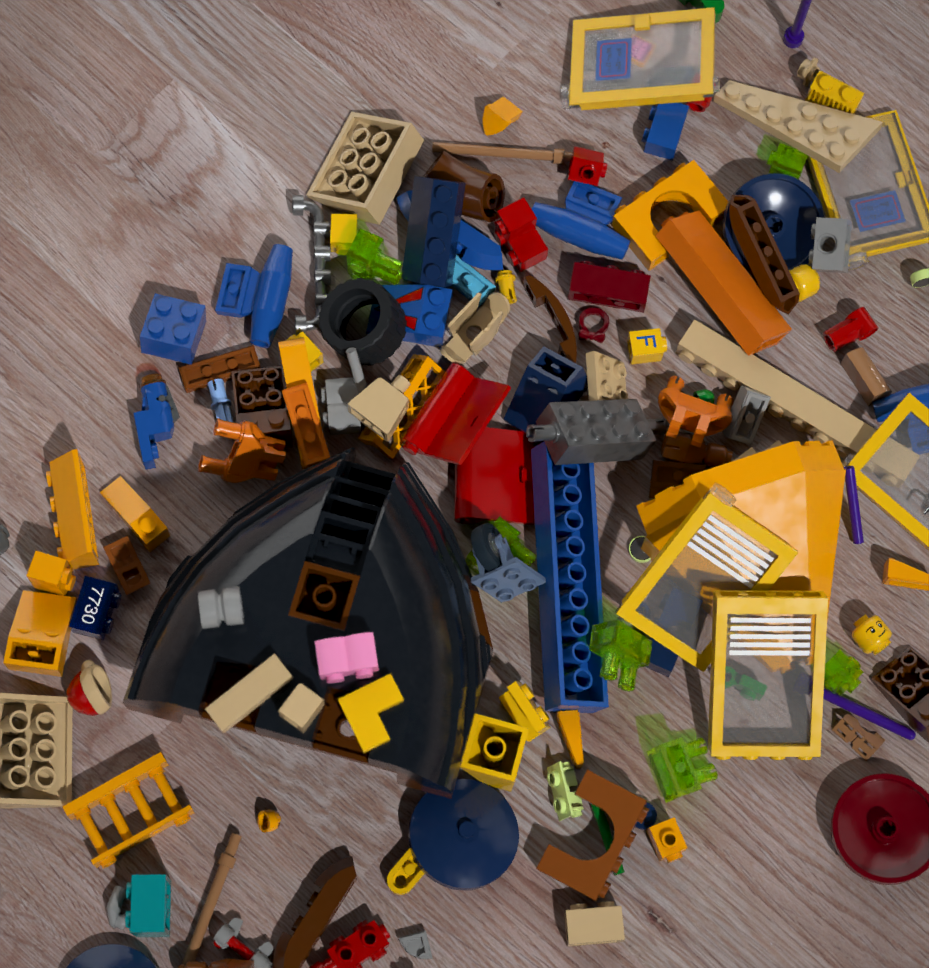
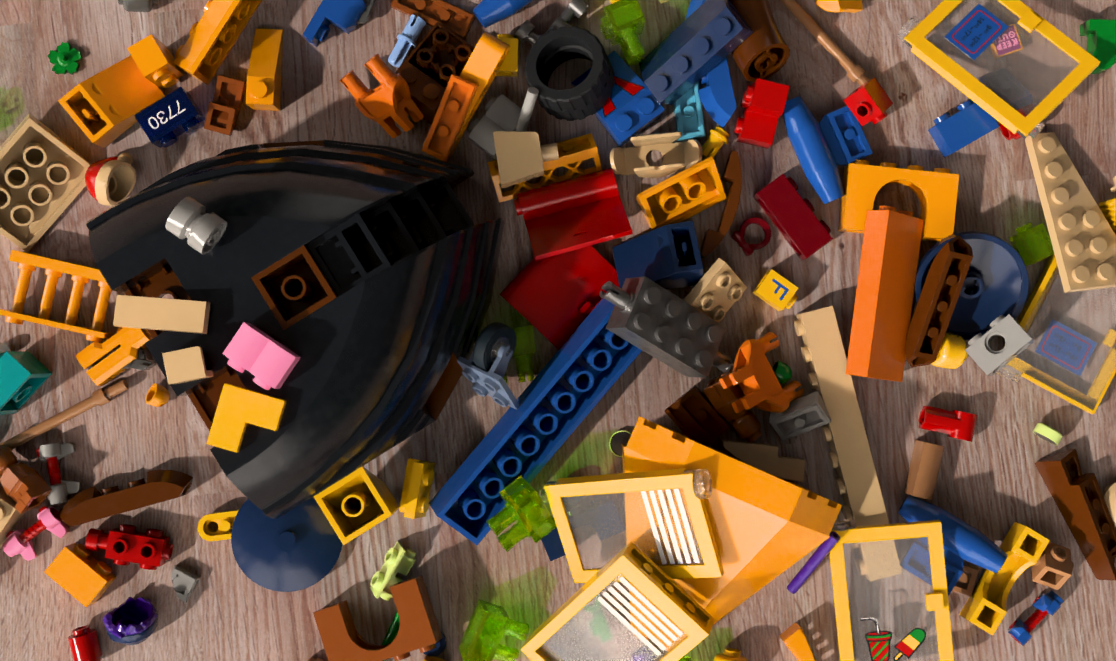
camera: 40 degrees right, 15 degrees up
light orange slope [556,710,584,769] -> none
none -> light orange piece [75,327,156,386]
none -> light orange slope [636,156,726,231]

